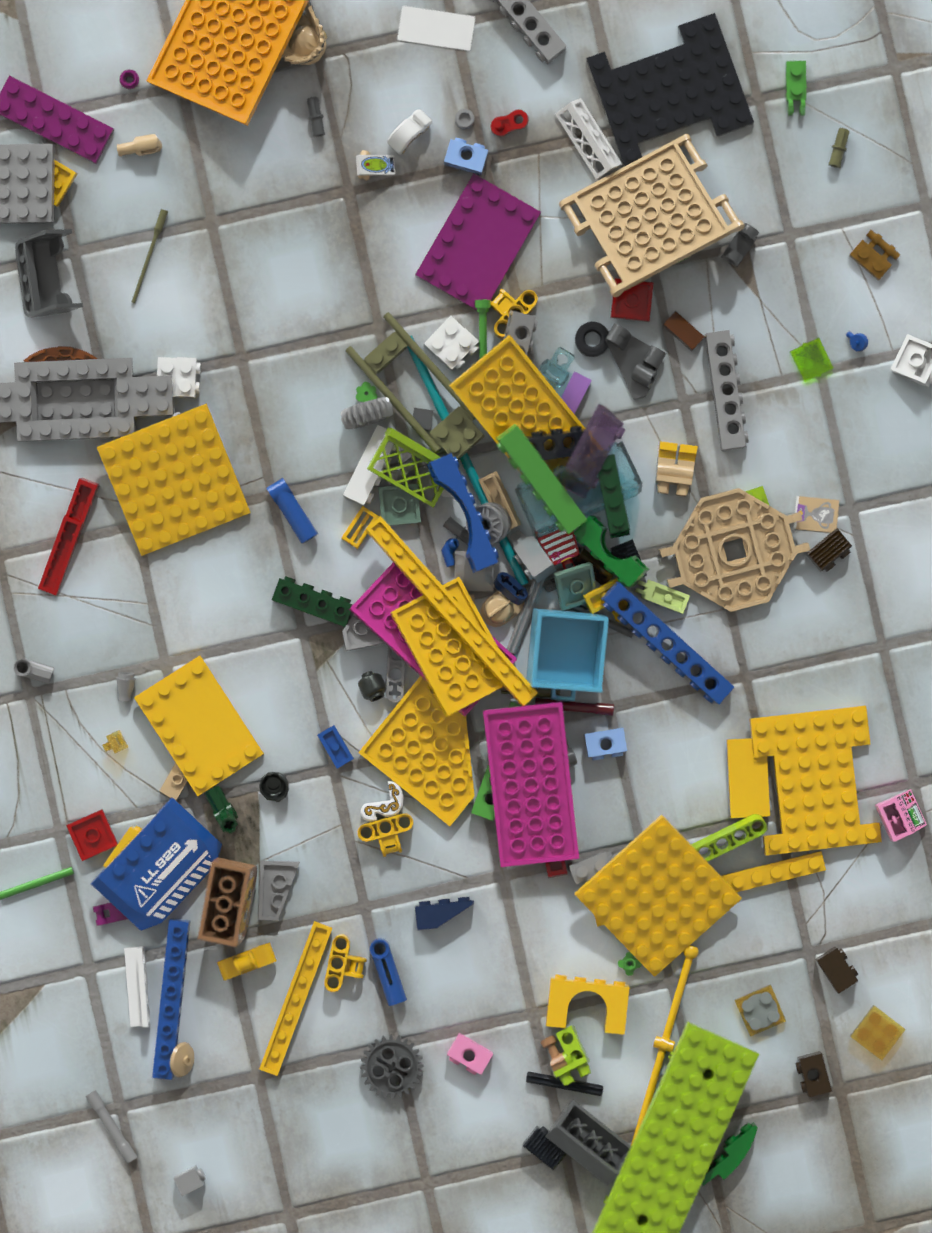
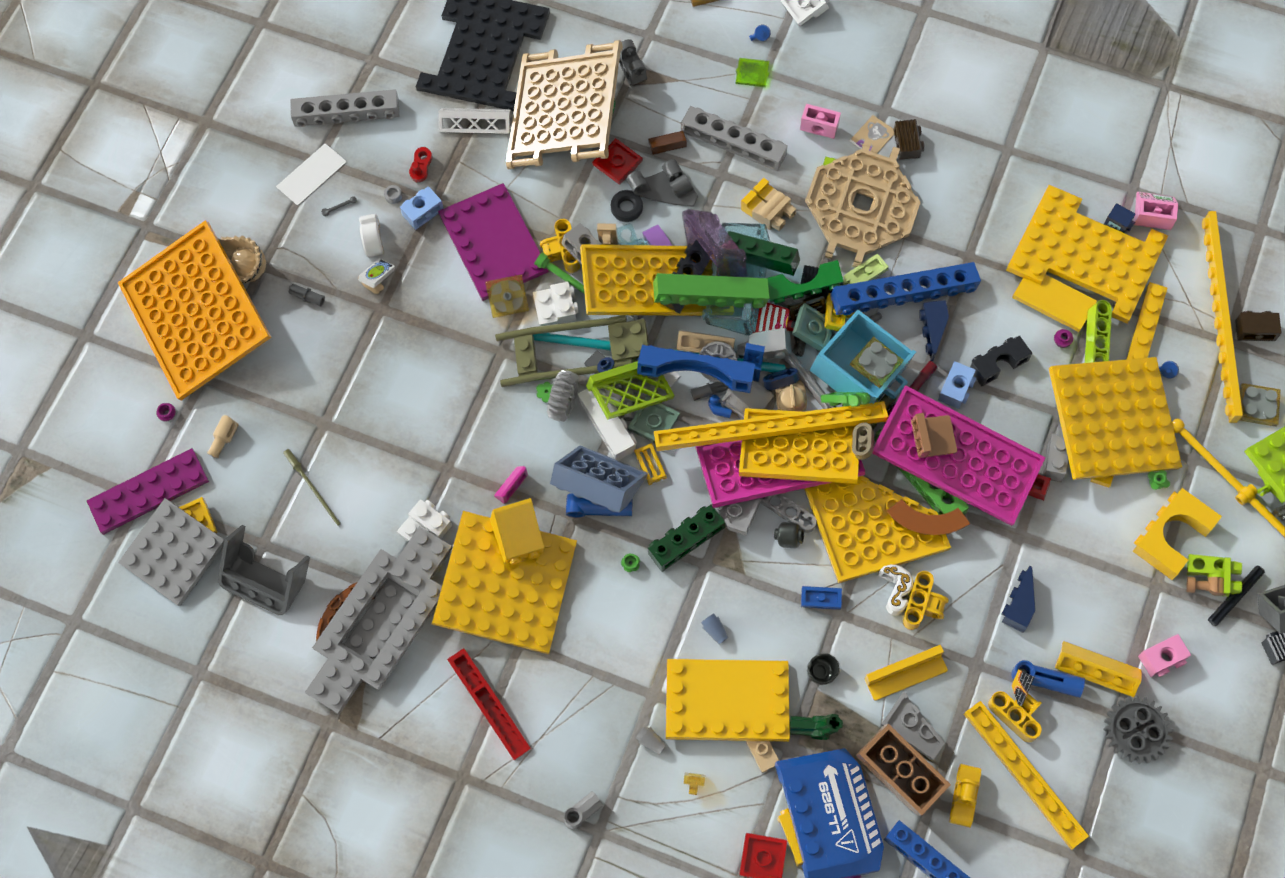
camera: 50 degrees left, 20 degrees down
none -> dark grey hinge [321,196,357,216]
none -> clear yellow piece [485,274,529,318]
none -> yellow slope [490,498,544,565]
none -> dark pink slope [494,466,528,504]
none -> sand blue slope [550,446,648,513]
none -> tan plate [597,223,618,245]
none -> dark blue plate [597,357,615,373]
none -> bright green plate [621,553,640,572]
none -> sand blue cone [701,613,728,644]
none -> blue slope [743,343,765,382]
none -> bright pink brick [800,104,841,139]
none -> bright green hinge [821,392,871,407]
none -> light grey piece [850,336,904,388]
none -> dark tan plate [852,423,874,460]
none -> yellow panel [864,644,948,701]
none -> dark orange tile [886,499,970,536]
none -> medium nougat bracket [911,413,957,458]
none -> dark blue slope [919,300,949,361]
none -> black arch [970,335,1032,387]
none -> sticker [1012,669,1034,706]
none -> magenta plate [1054,329,1073,348]
none -> yellow panel [1055,641,1142,697]
none -> dark blue brick [1104,203,1136,233]
none -> blue piece [1159,361,1179,379]
none -> yellow plate [1202,211,1243,423]

